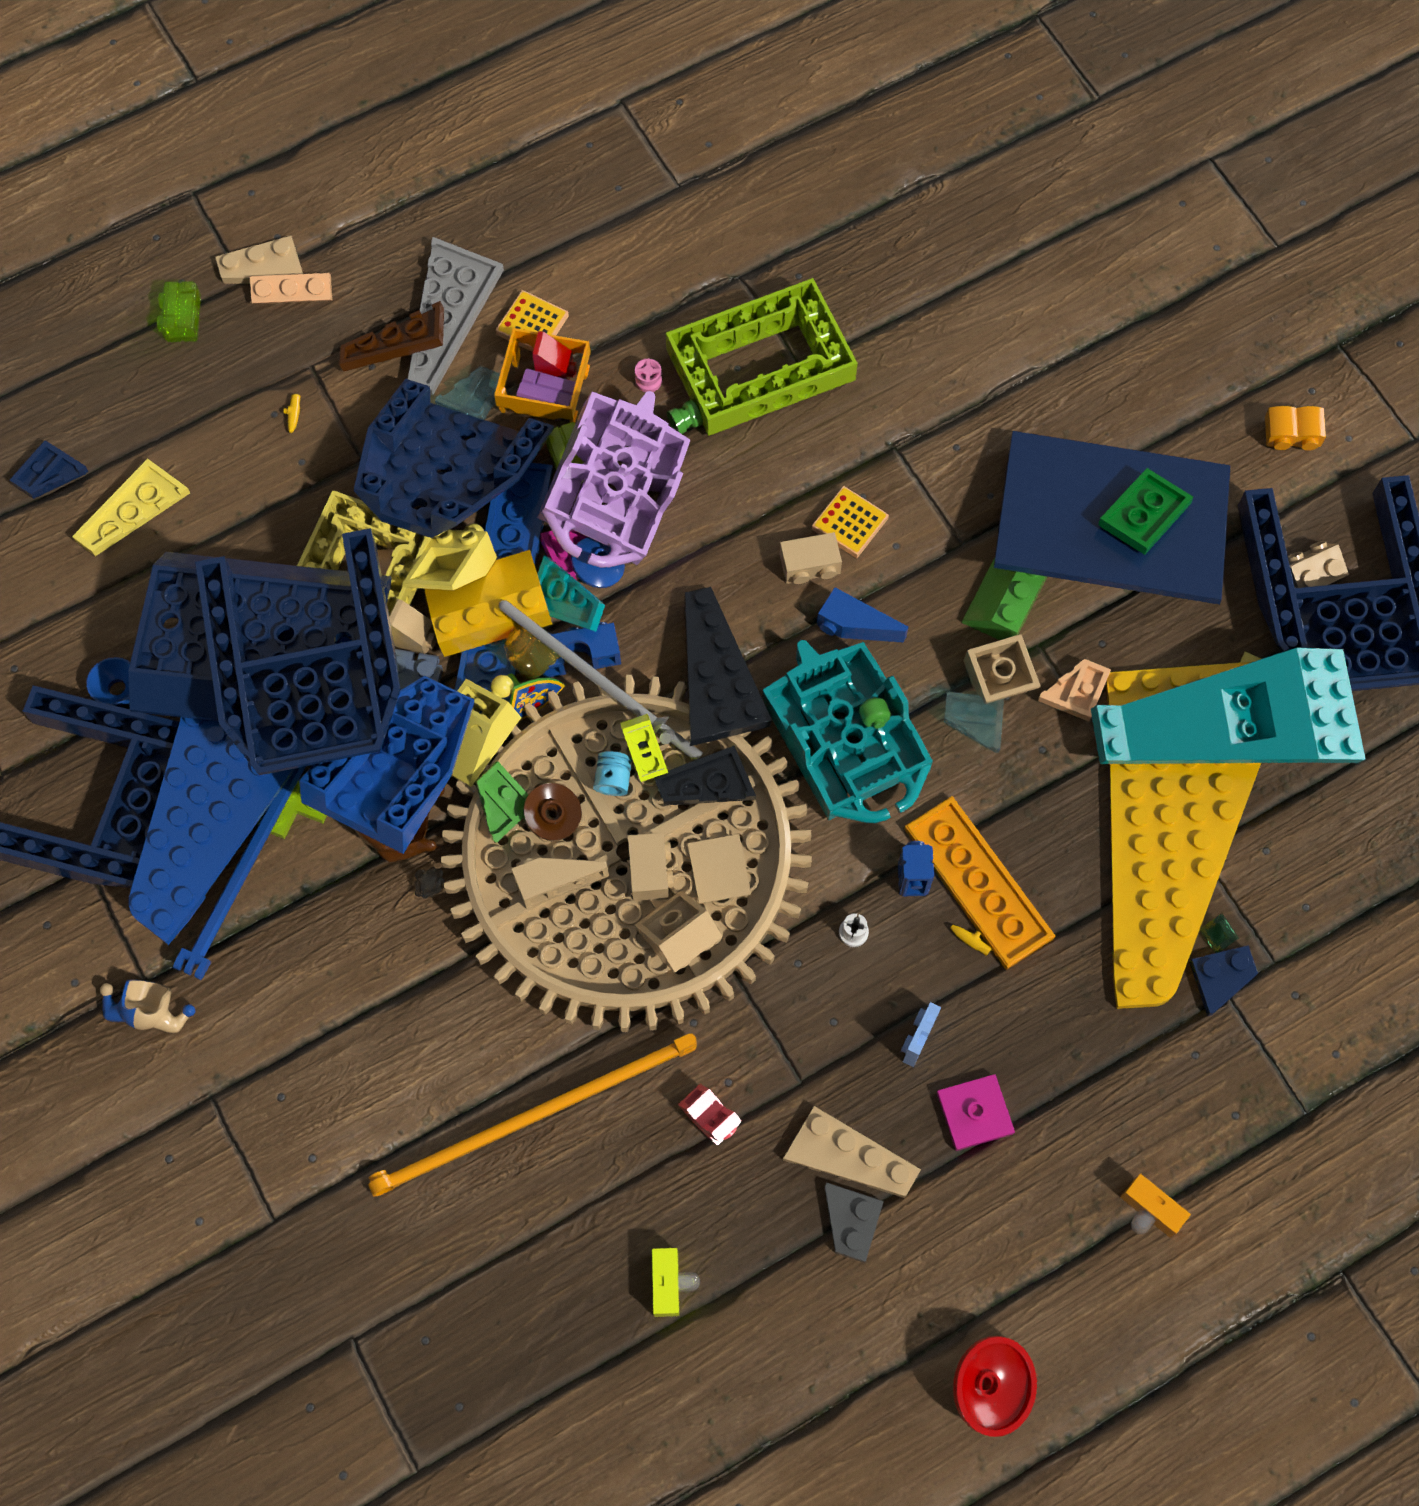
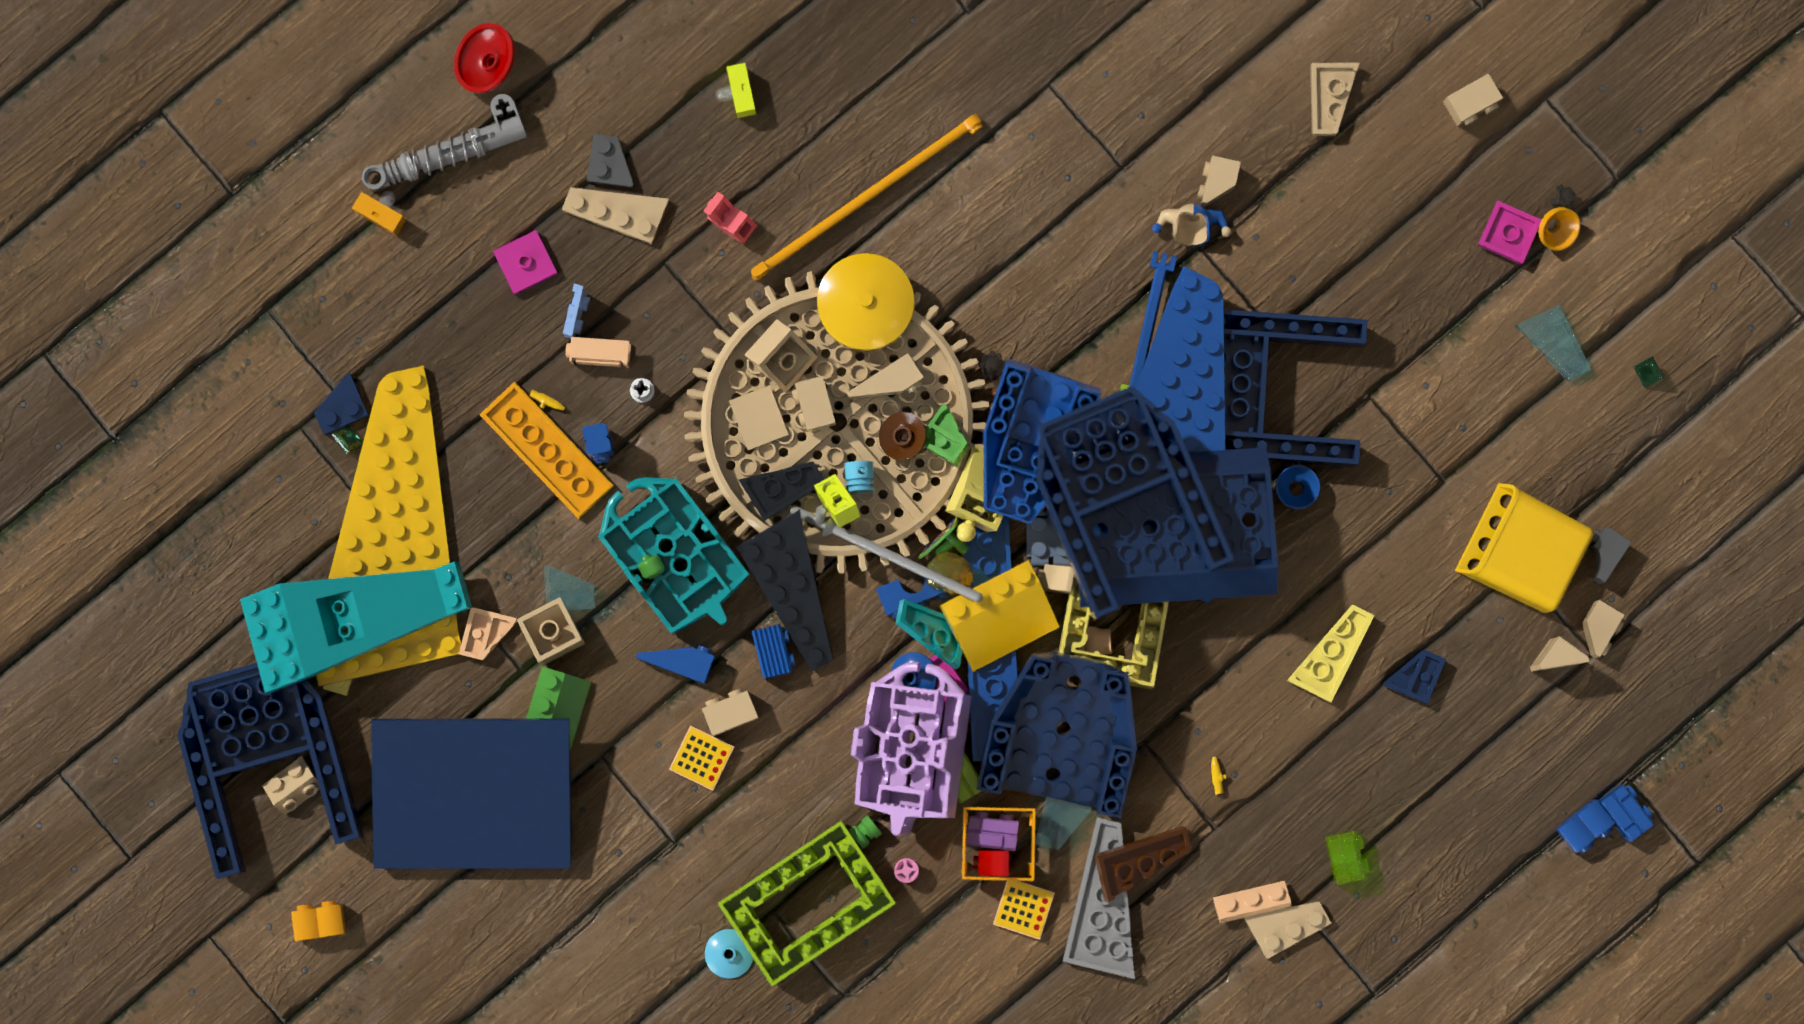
camera: 170 degrees right, 15 degrees up
light yellow slope [403,523,497,590] -> none
green plate [1098,468,1193,555] -> none
none -> light grey piece [362,94,527,192]
none -> light nougat window [566,337,631,368]
none -> medium azure dish [705,929,753,978]
none -> blue brick [752,624,796,679]
none -> yellow dish [817,253,914,351]
none -> tan slope [1197,155,1241,207]

